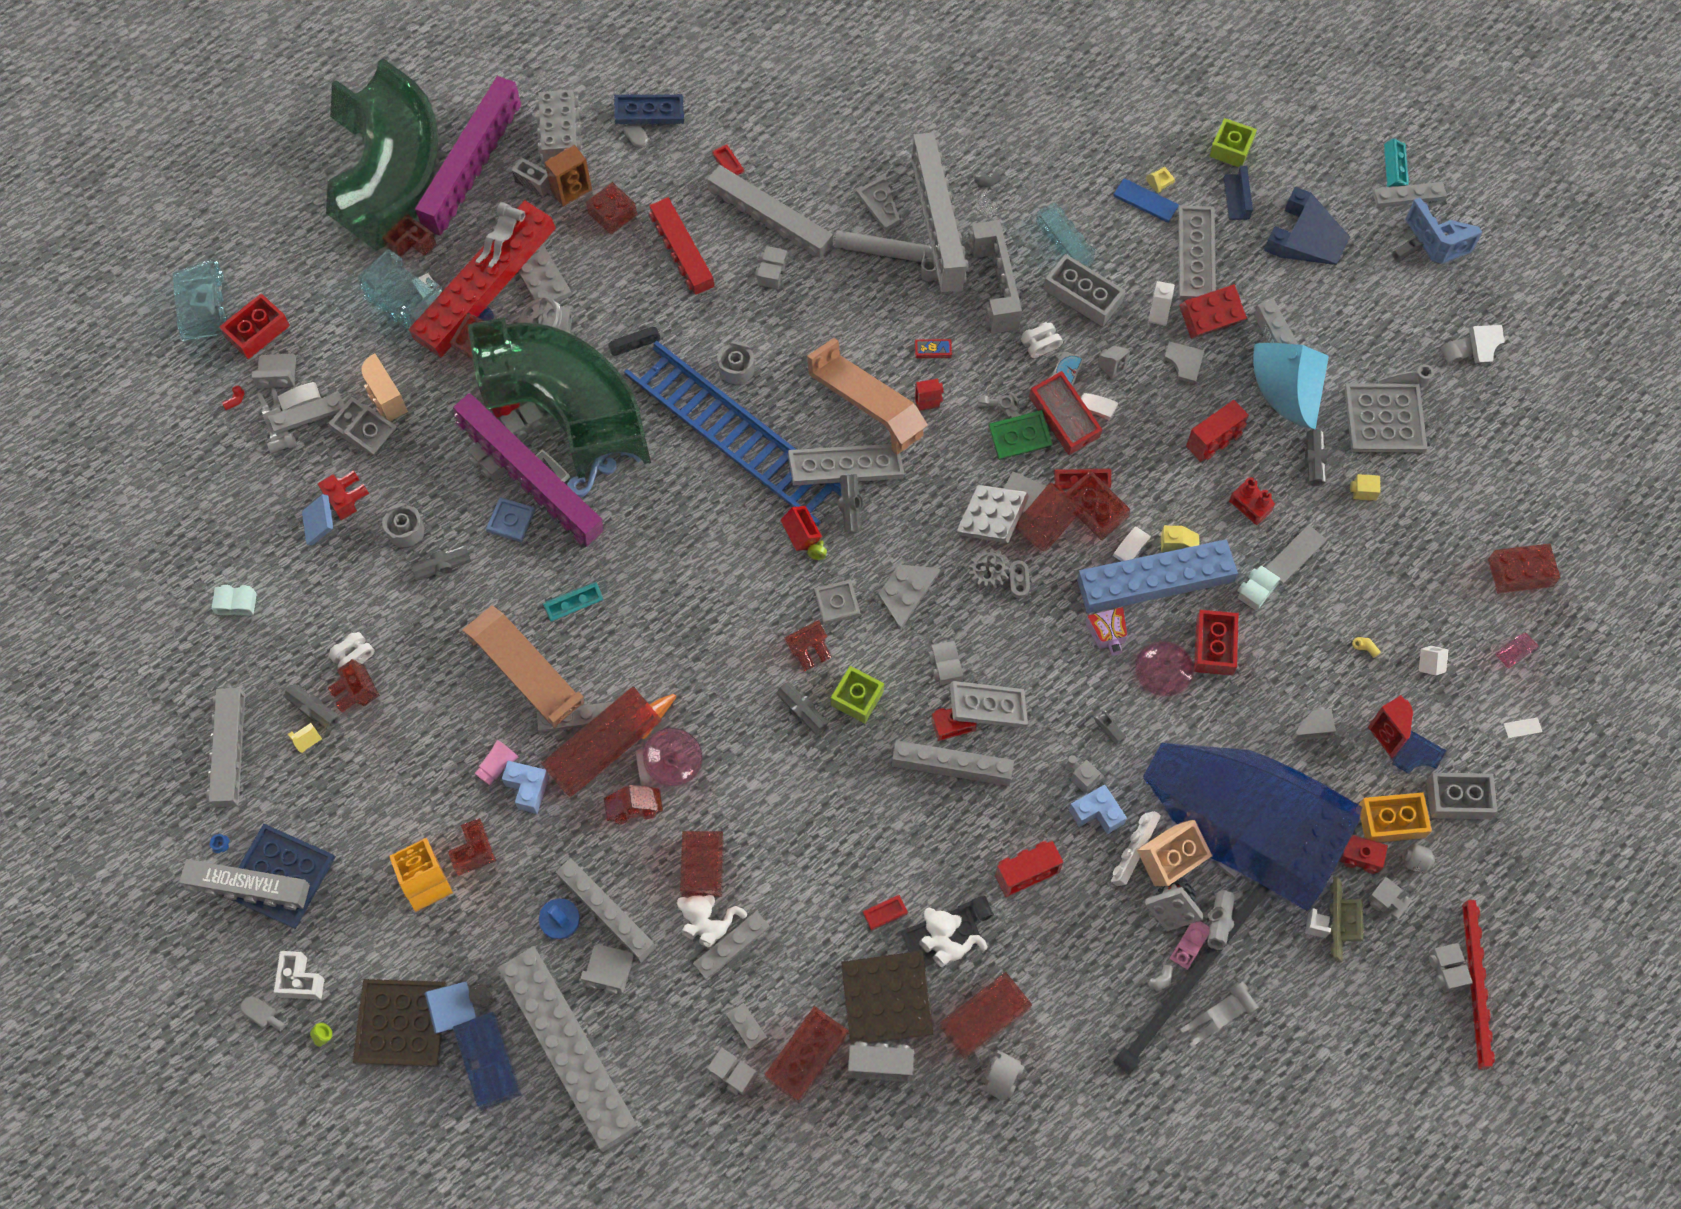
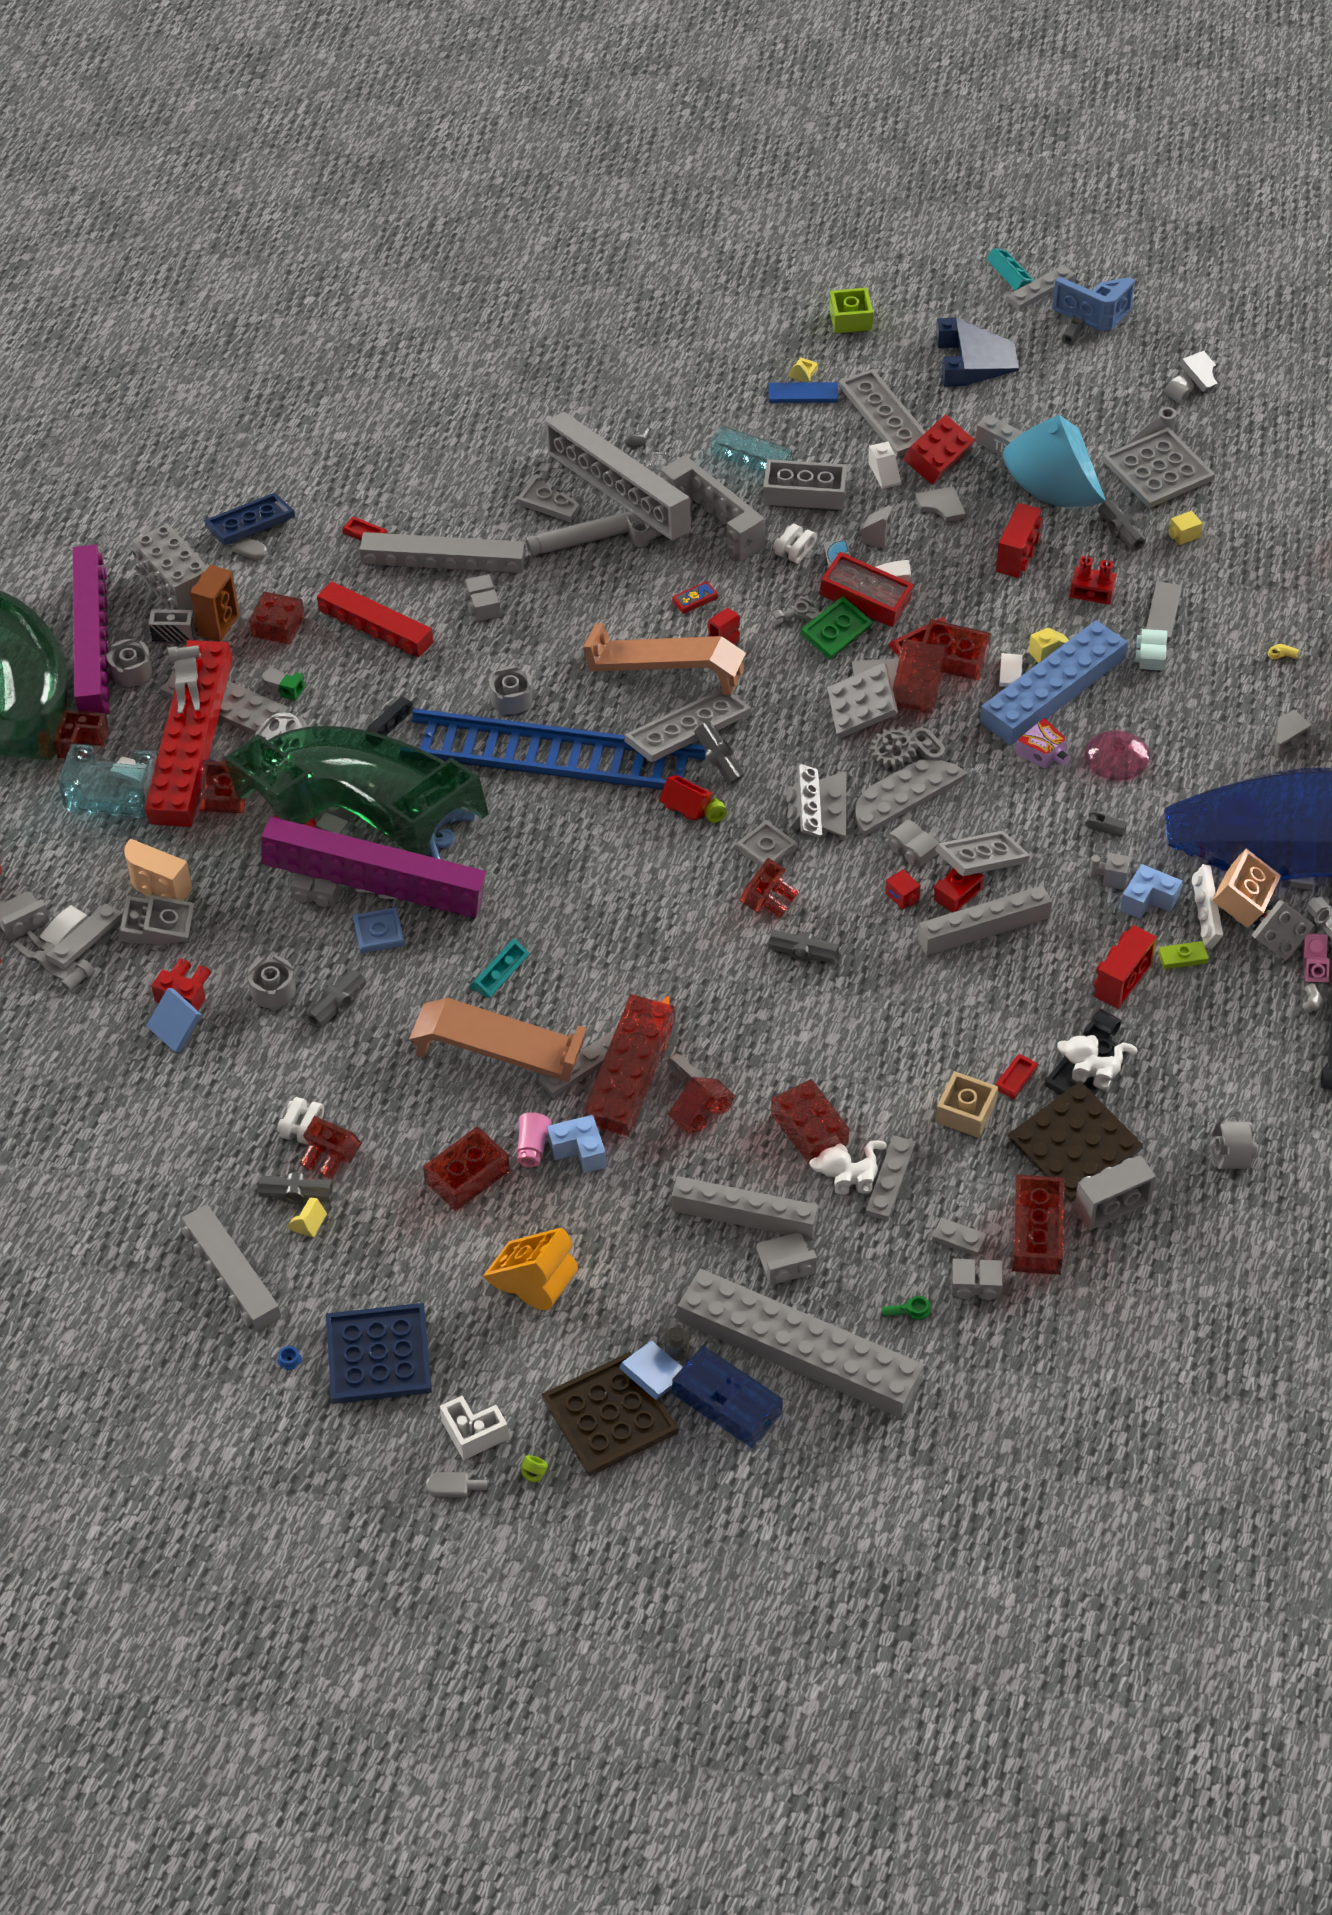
camera: 30 degrees left, 15 degrees down
light grey brick [179,859,310,910] -> none
light aqua brick [211,585,257,616] -> none
clear red brick [448,818,497,876] -> none
blue tile [538,898,580,939] -> none
clear pink dish [643,728,703,786] -> none
lime brick [831,666,884,724] -> none
clear red brick [939,972,1032,1060] -> none
red brick [1194,610,1239,676] -> none
dark blue panel [1223,166,1253,220] -> none
none -> light grey brick [107,639,153,689]
none -> leg [262,668,305,701]
none -> clear red brick [423,1126,510,1211]
none -> light grey bracket [786,764,822,838]
none -> light grey plate [855,760,968,836]
none -> green plate [882,1296,931,1320]
none -> red brick [885,869,921,910]
none -> tan brick [935,1071,998,1138]
none -> lime plate [1158,941,1209,970]

